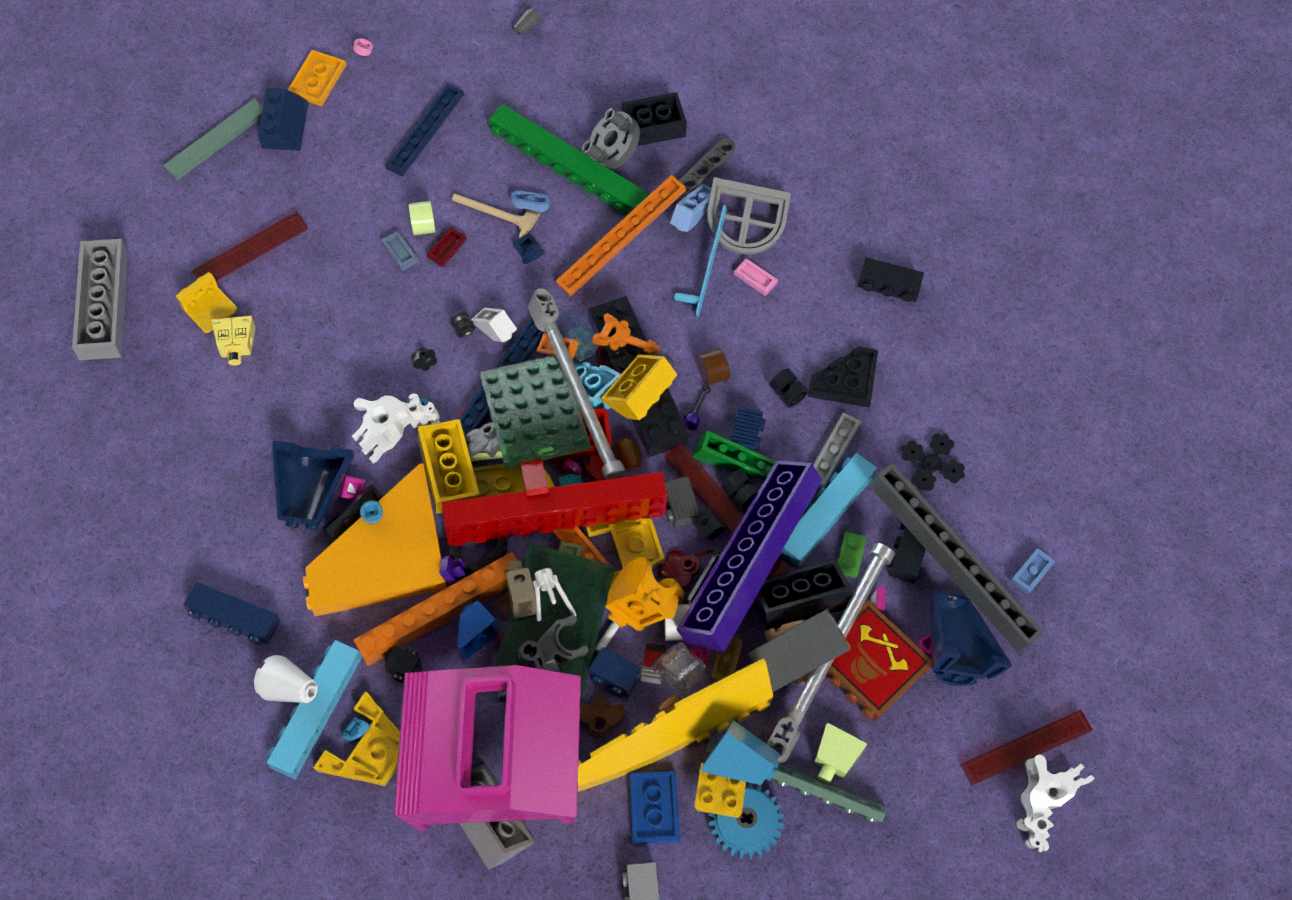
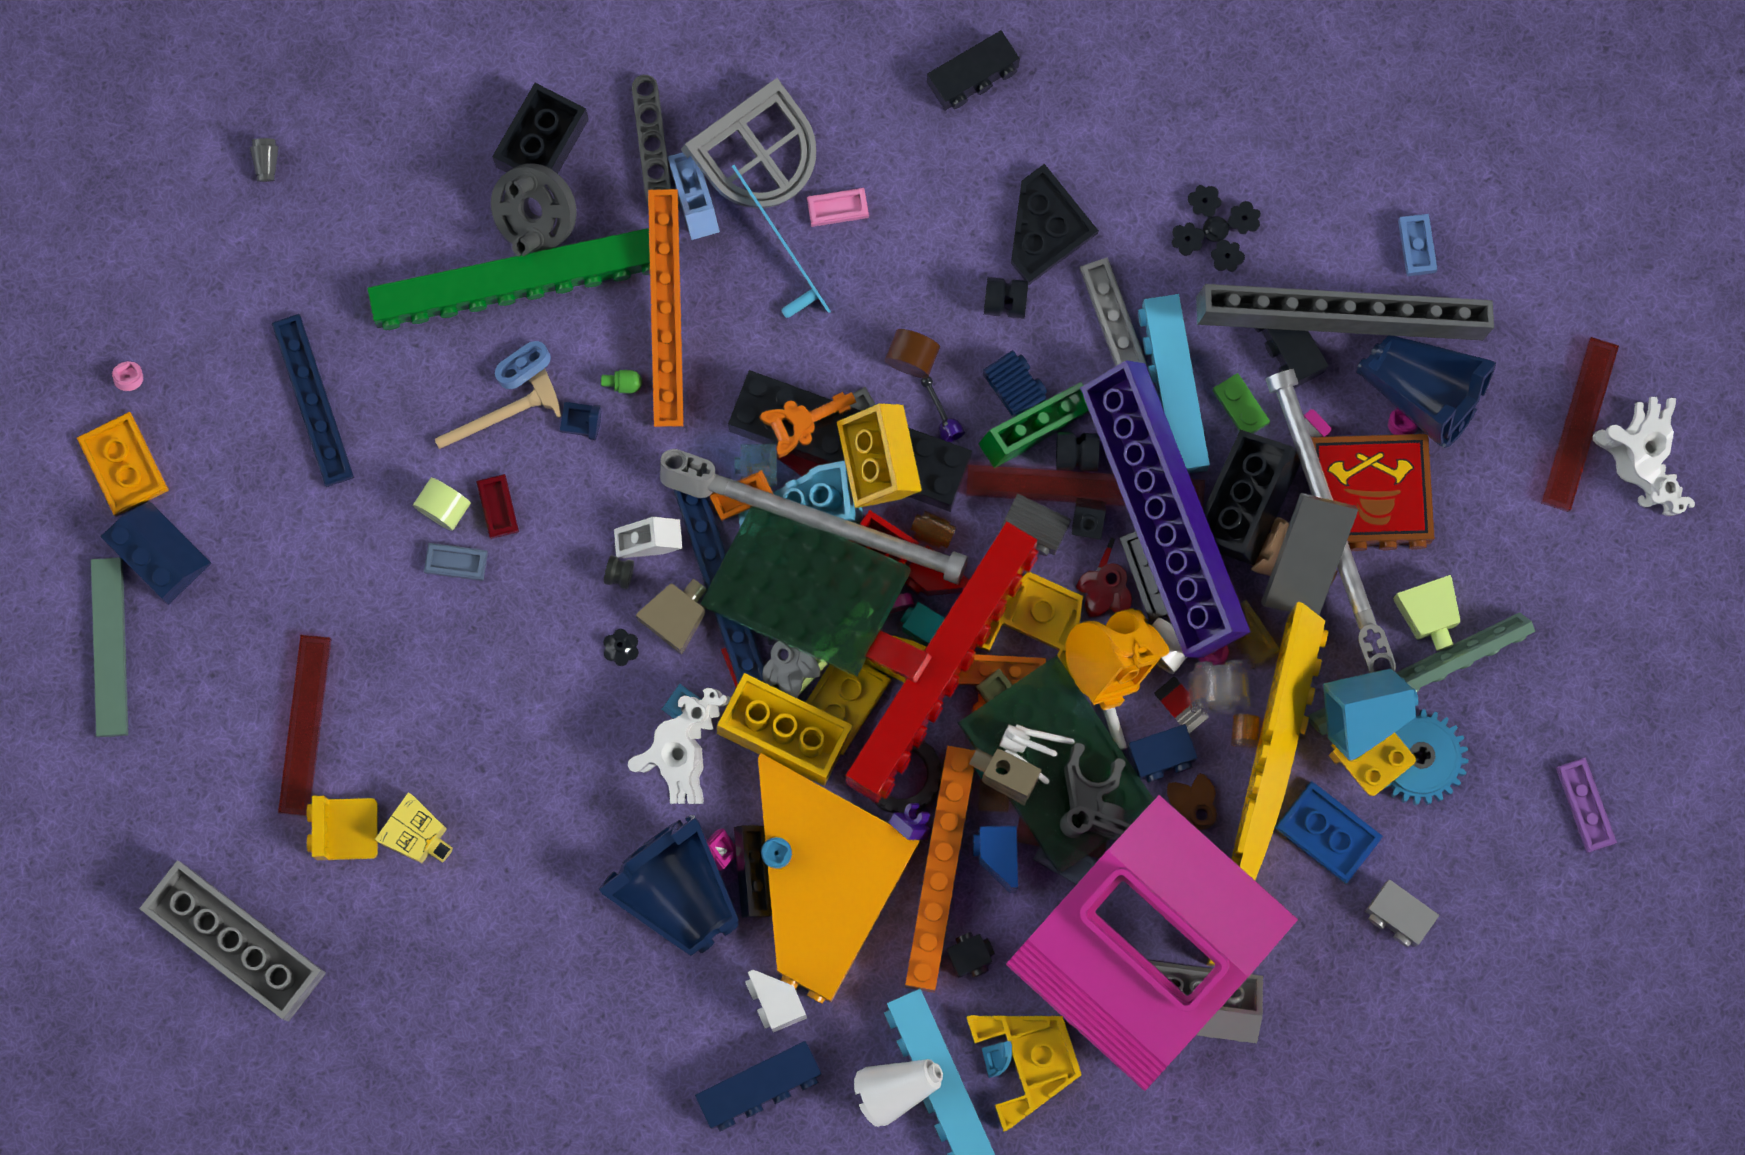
camera: 45 degrees left, 15 degrees up
none -> bright green cylinder [601,369,642,394]
none -> dark tan torso [636,579,707,655]
none -> white slope [745,970,807,1033]

